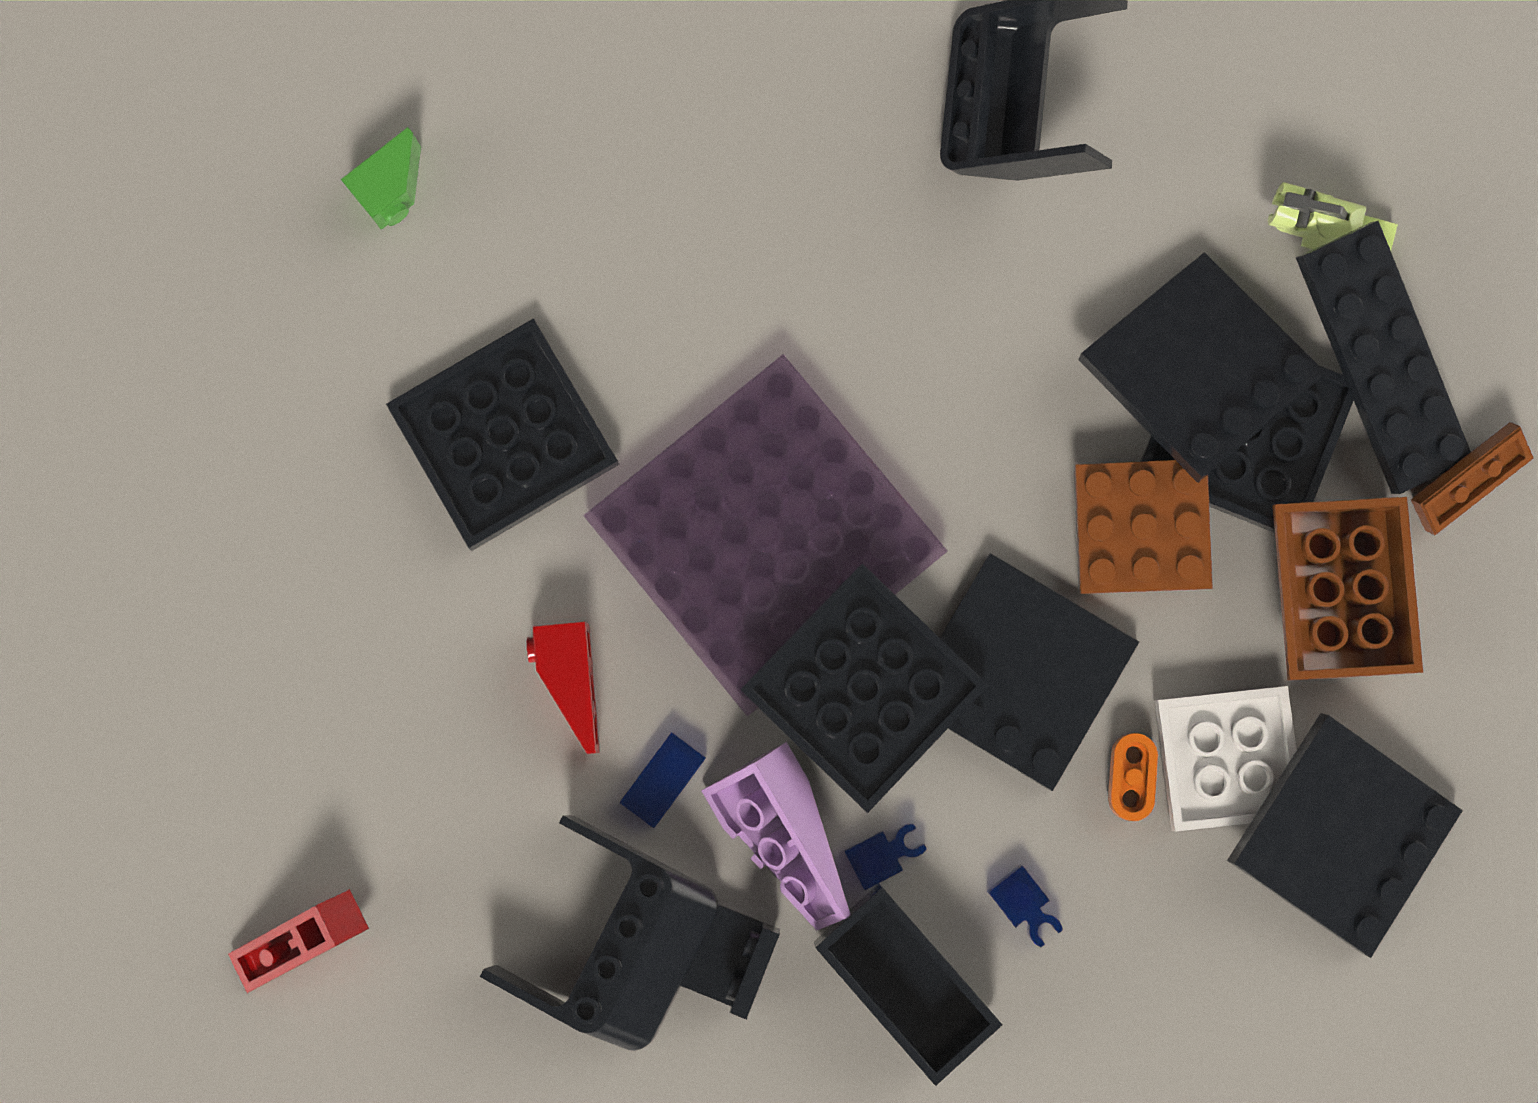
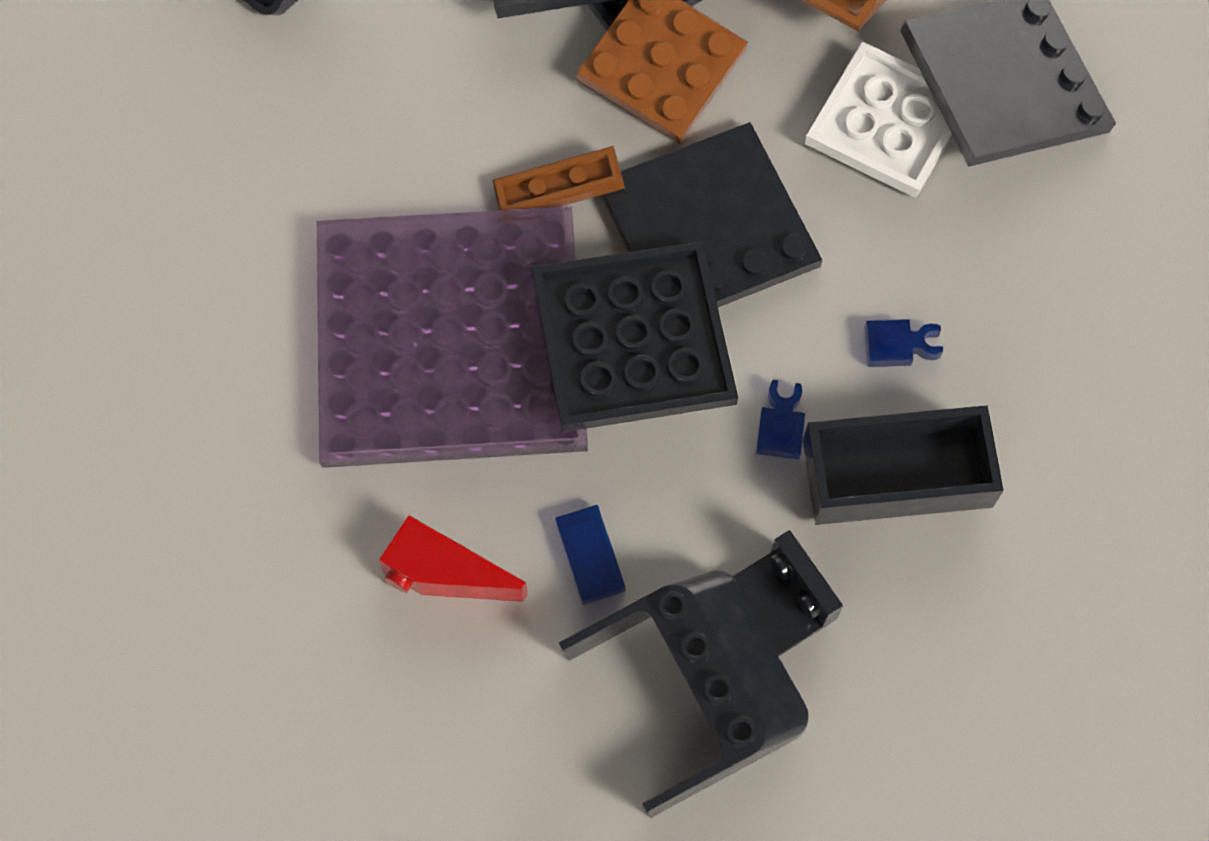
camera: 55 degrees left, 15 degrees down
black plate [386,318,620,551] -> none
lavender wedge [701,742,851,930] -> none
orange plate [1108,733,1158,821] -> none
none -> dark orange tile [492,145,625,223]

